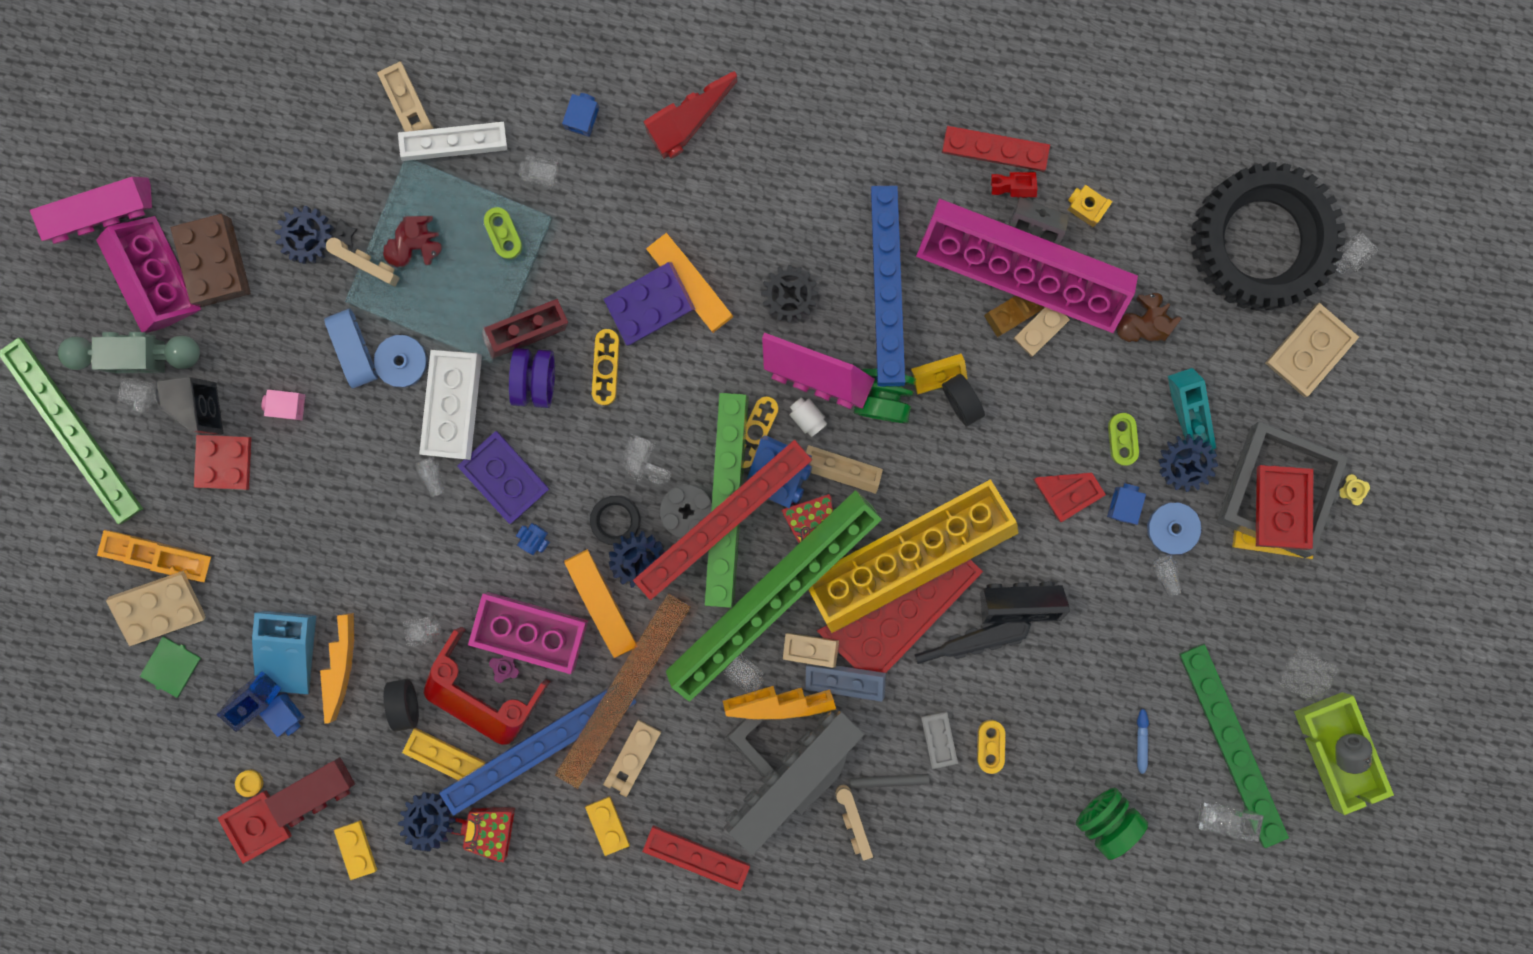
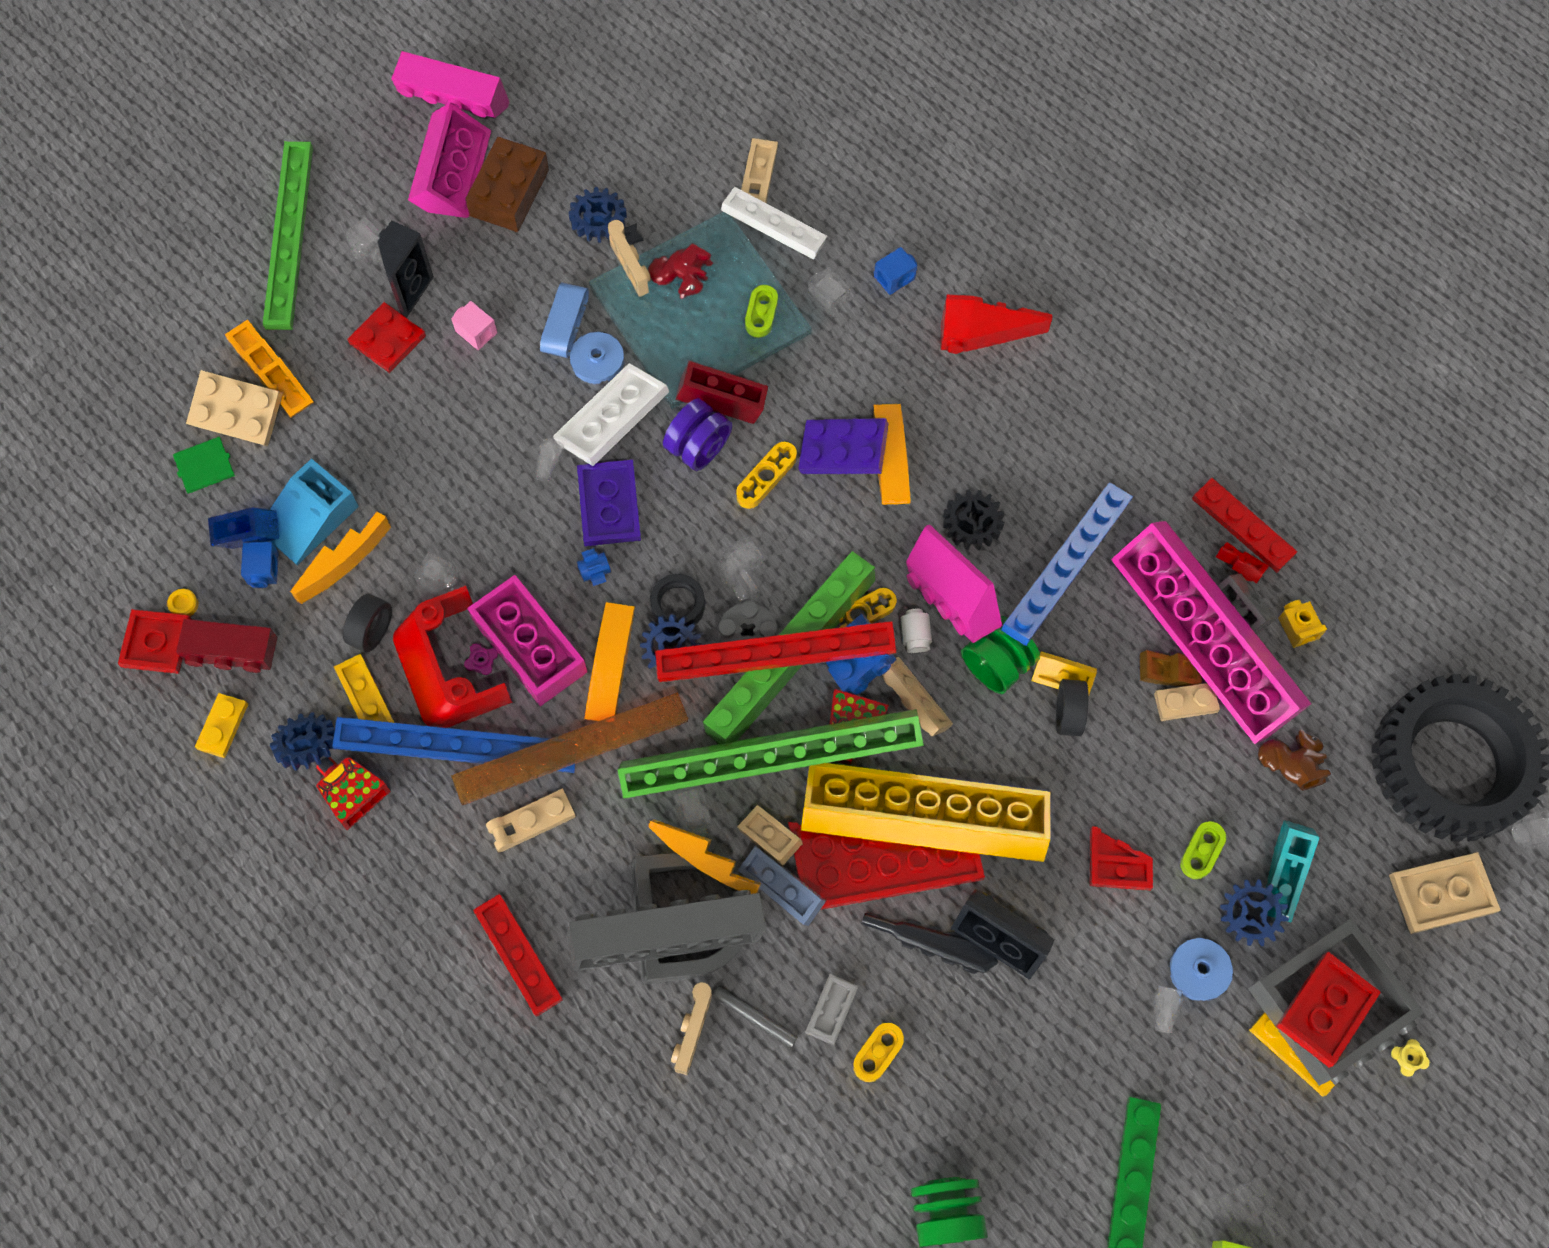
camera: 35 degrees right, 20 degrees down
sand green brick [58,332,200,373] -> none
yellow plate [585,796,630,856] -> none
blue brick [1107,483,1146,525] -> none
medium blue piece [1137,709,1149,774] -> none

